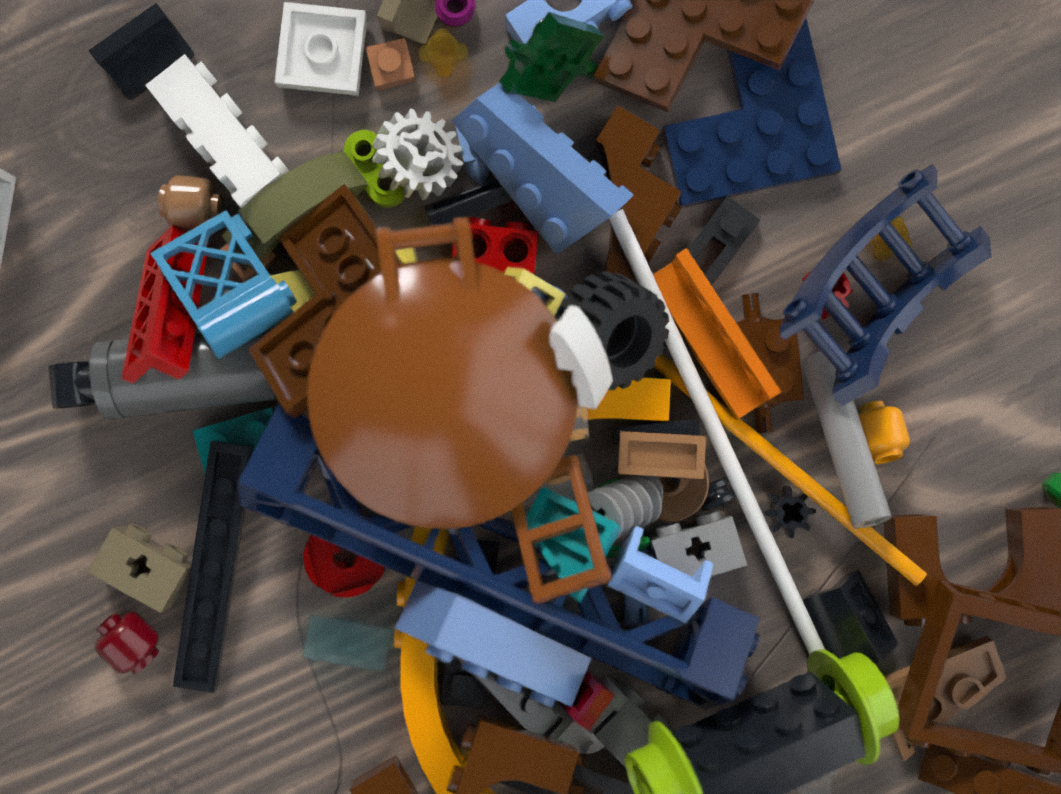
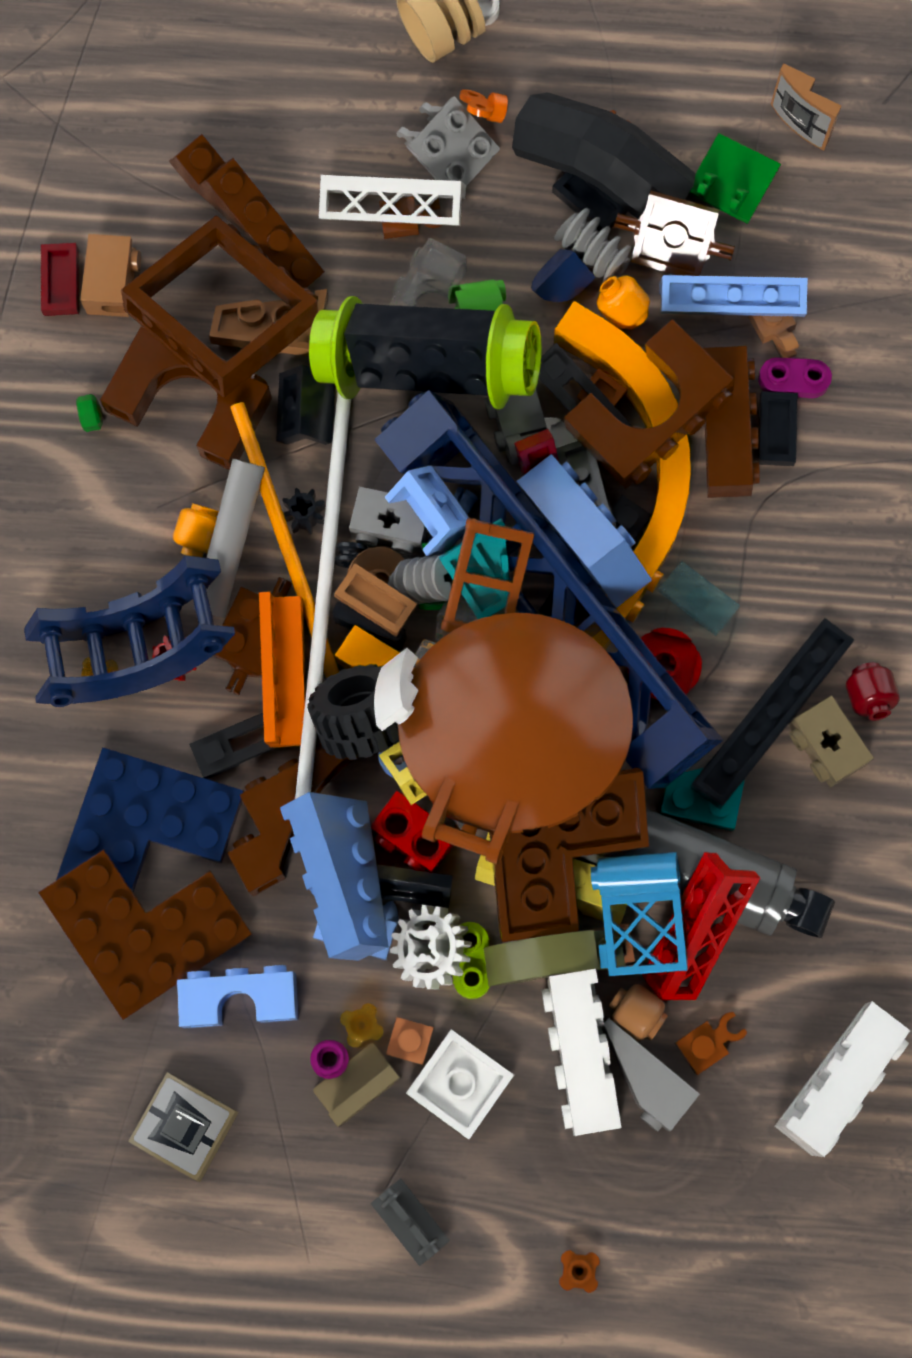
camera: 145 degrees left, 10 degrees down
black panel [88,3,194,100] -> none
dark green plate [499,12,604,102] -> none
none -> light grey slope [602,1018,700,1132]
none -> dark orange plate [674,1012,747,1075]

